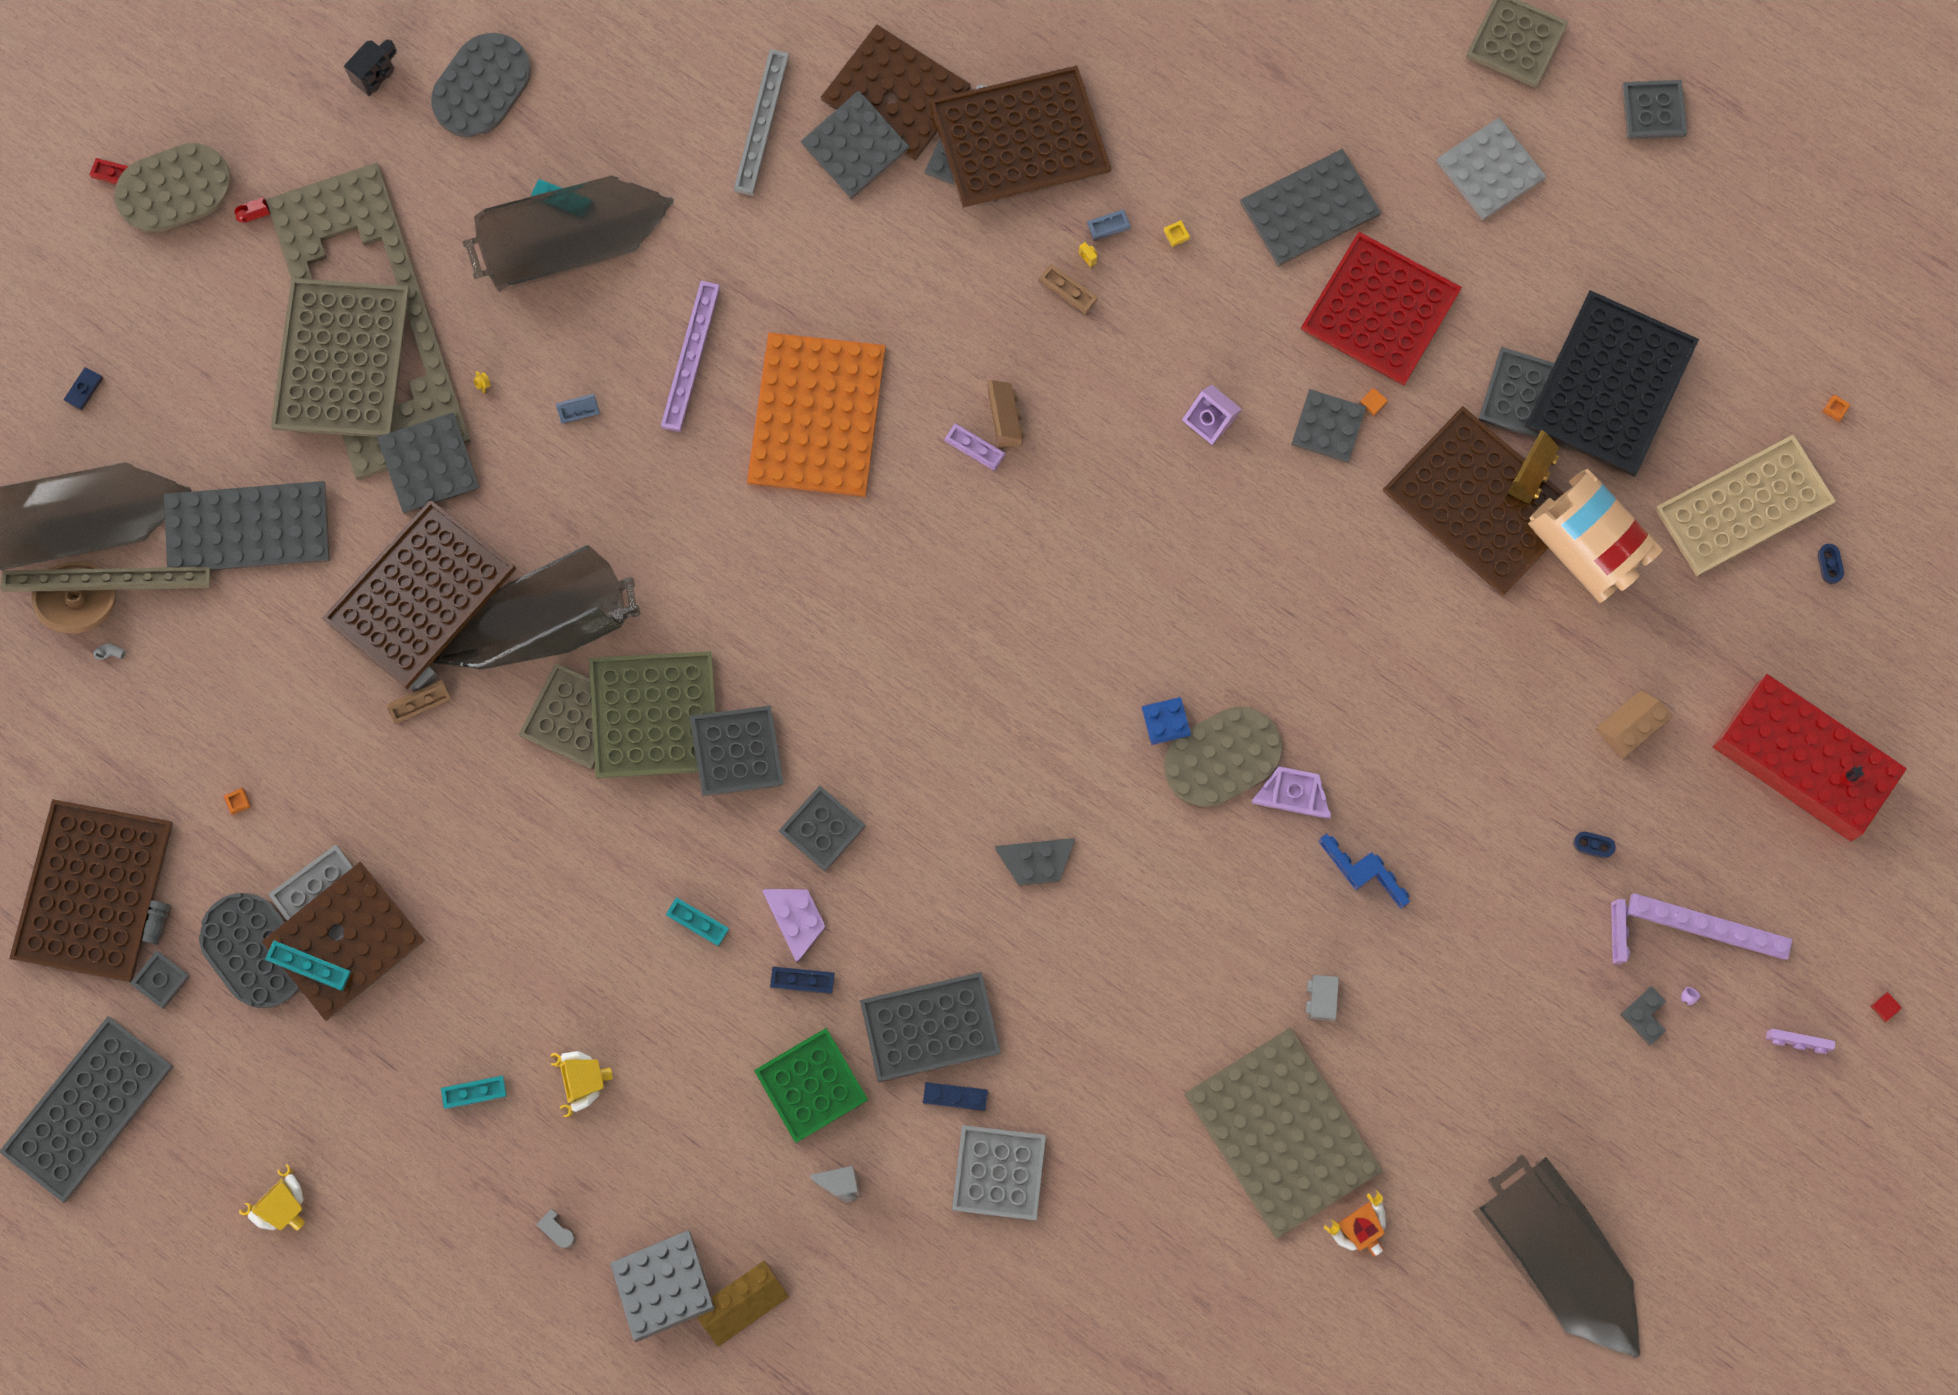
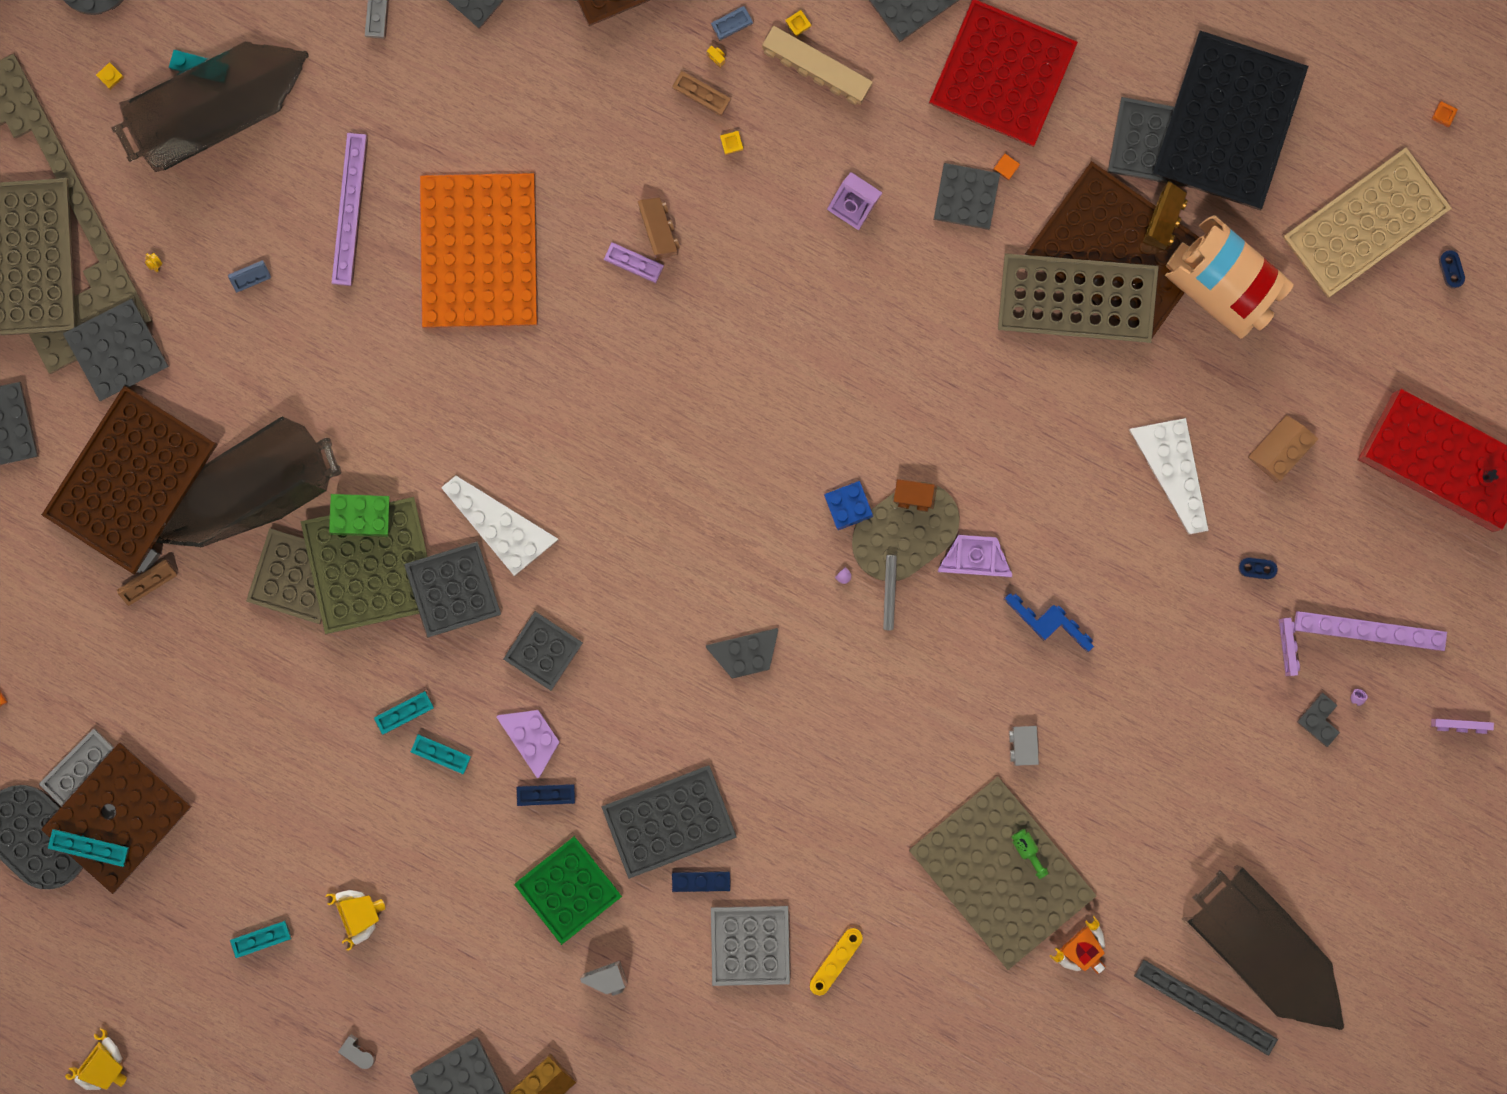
camera: 10 degrees left, 10 degrees up
none -> yellow plate [96,62,124,90]
none -> bright green brick [329,494,389,537]
none -> teal plate [374,691,434,735]
none -> white wing [441,476,559,576]
none -> yellow plate [720,131,743,155]
none -> tan brick [762,26,873,105]
none -> yellow plate [810,928,863,996]
none -> lavender hinge [835,567,851,584]
none -> light grey axle [883,555,897,630]
none -> dark orange brick [893,479,937,512]
none -> dark tan piece [998,254,1158,343]
none -> bright green piece [1011,829,1049,879]
none -> white wing [1129,418,1208,535]
none -> dark grey tile [1134,959,1278,1056]

